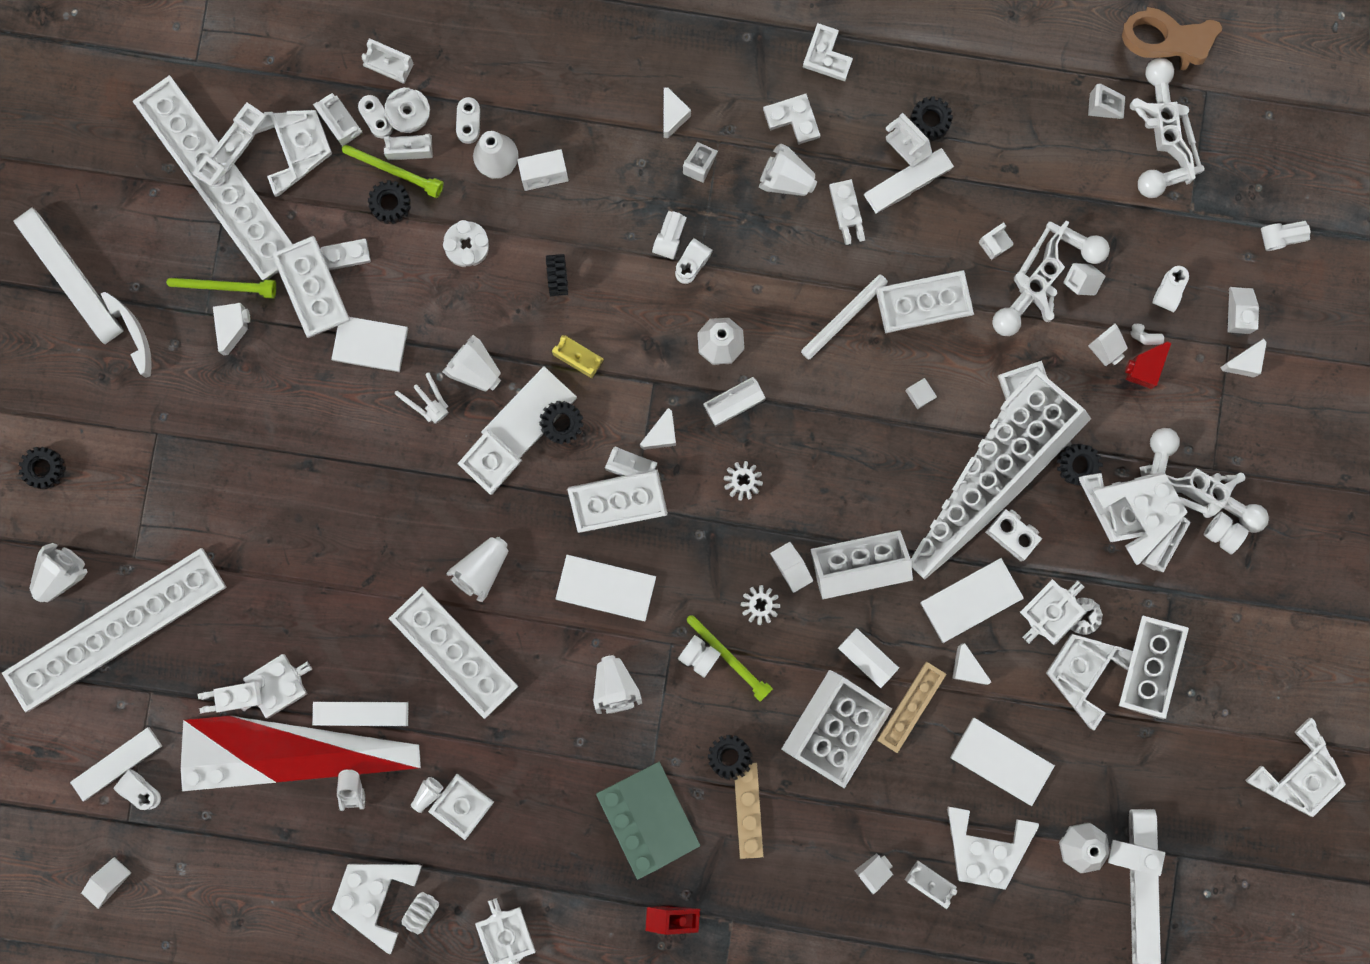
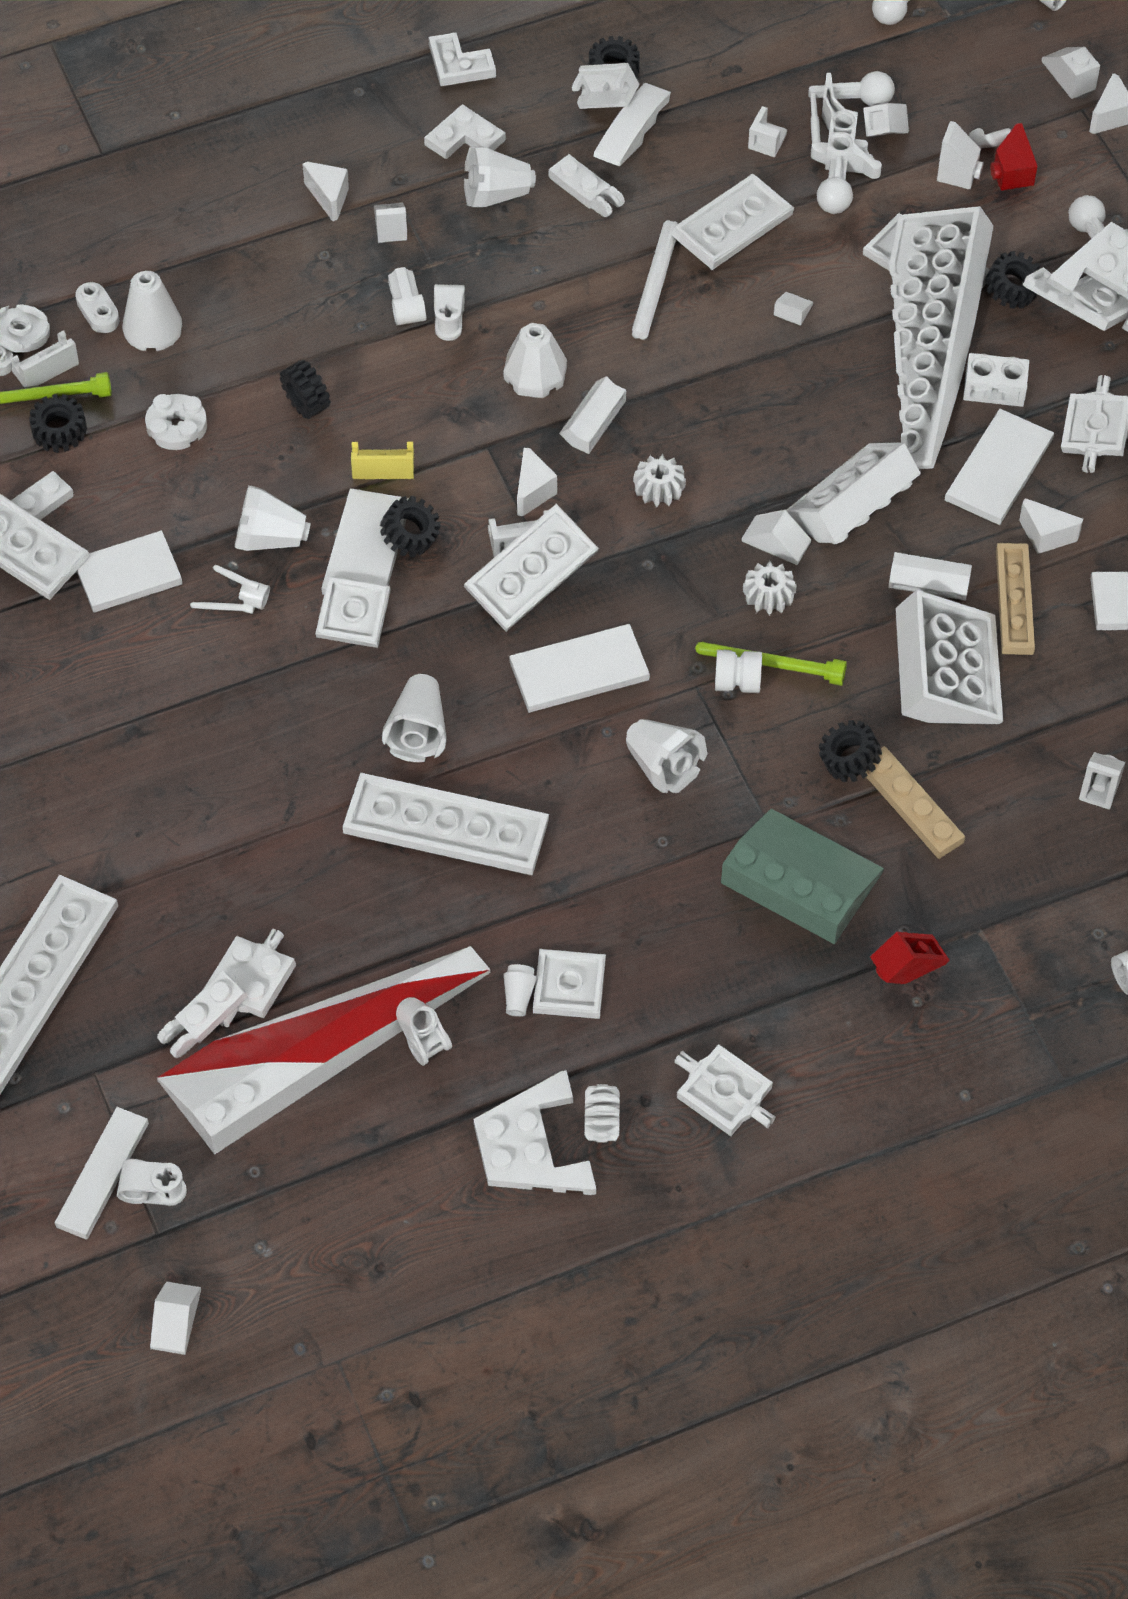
camera: 30 degrees left, 25 degrees down
white slope [312,702,408,726] -> none
white hinge [517,149,569,191] -> none
white piece [1152,266,1189,312] -> none

